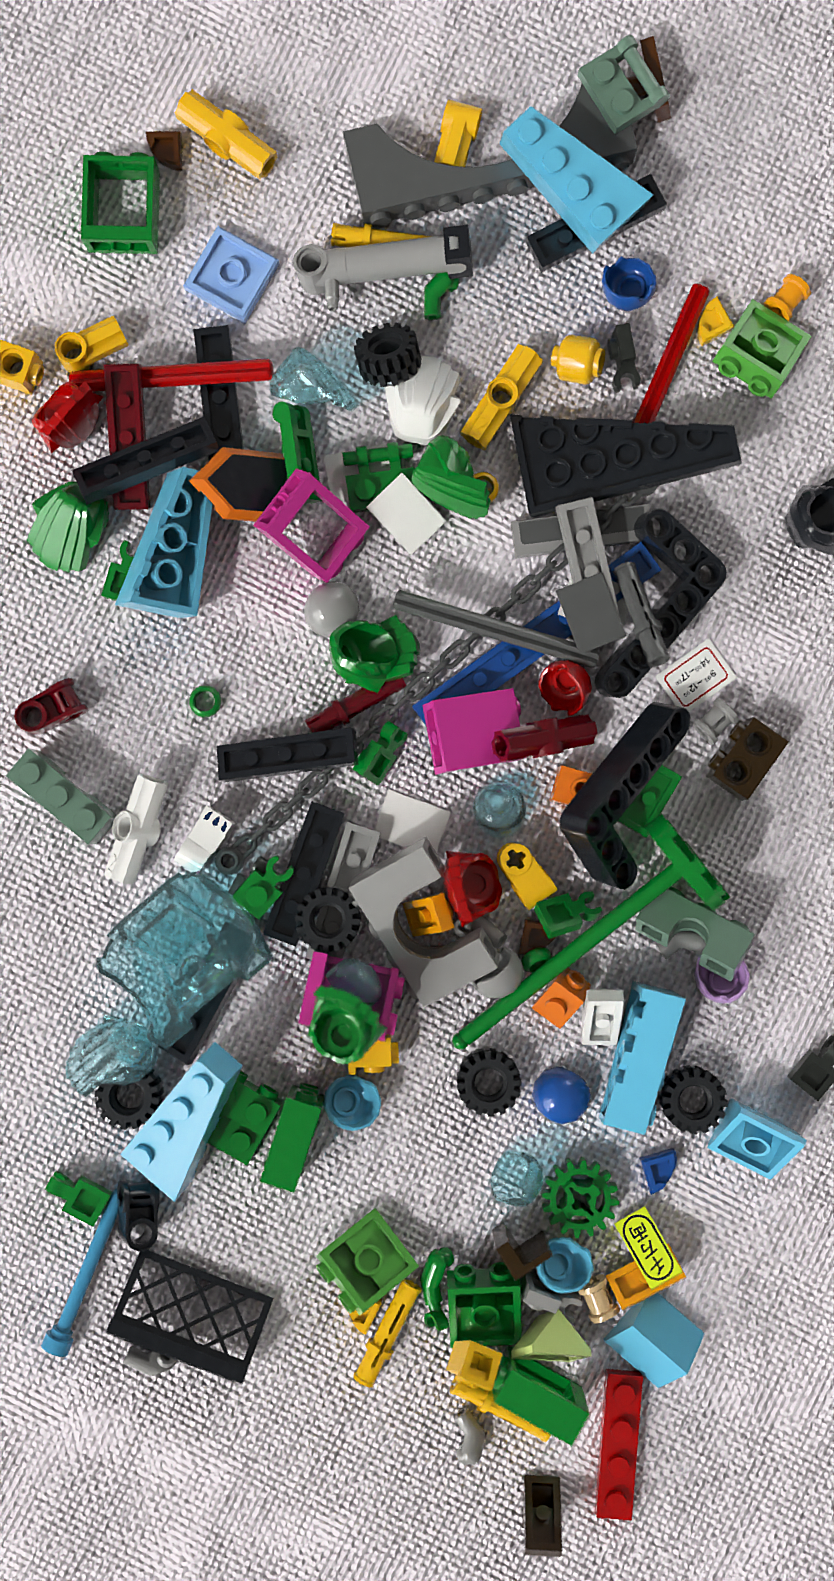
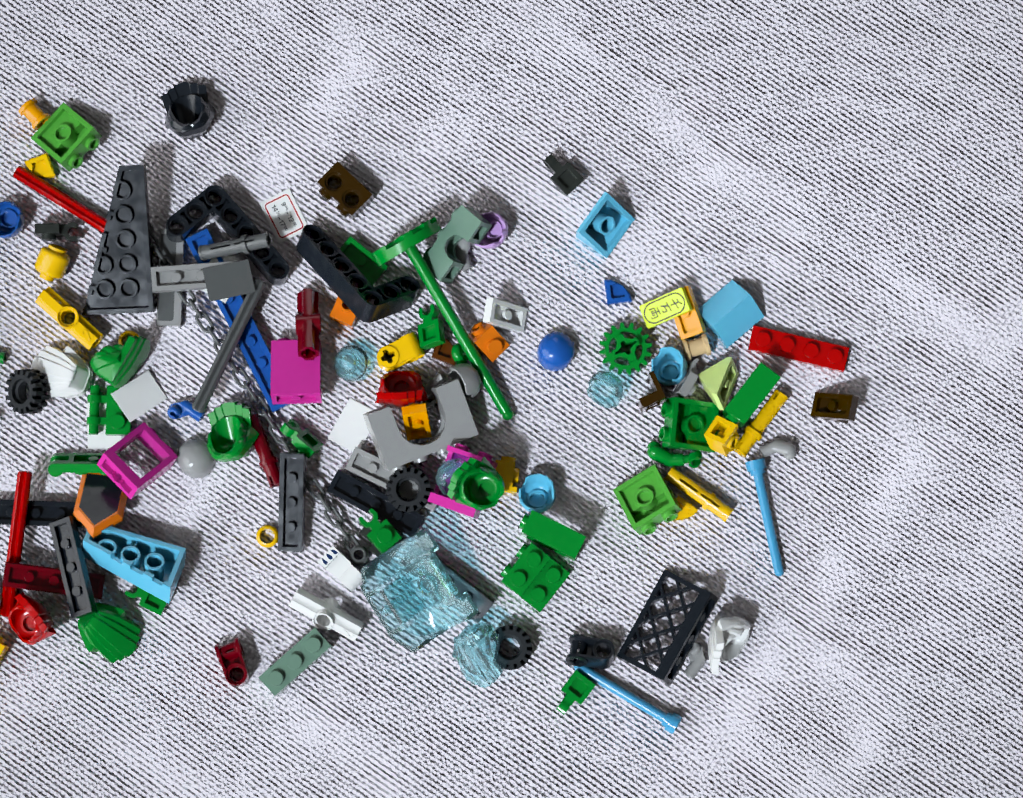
camera: 80 degrees left, 5 degrees down
wedge [120,1042,243,1202] -> none
green piece [189,685,221,717] -> none
clear light blue hair [269,347,360,412] -> none
black tyre [457,1048,522,1117] -> none
red hair [538,660,592,716] -> none
medium azure wedge [599,981,686,1135] -> none
black tyre [659,1065,728,1134] -> none
light grey bush [691,698,739,745] -> none
none -> blue arm [167,400,206,422]
none -> yellow piece [256,525,278,548]
none -> white hair [708,615,751,675]
none -> dark azure piece [745,458,784,576]

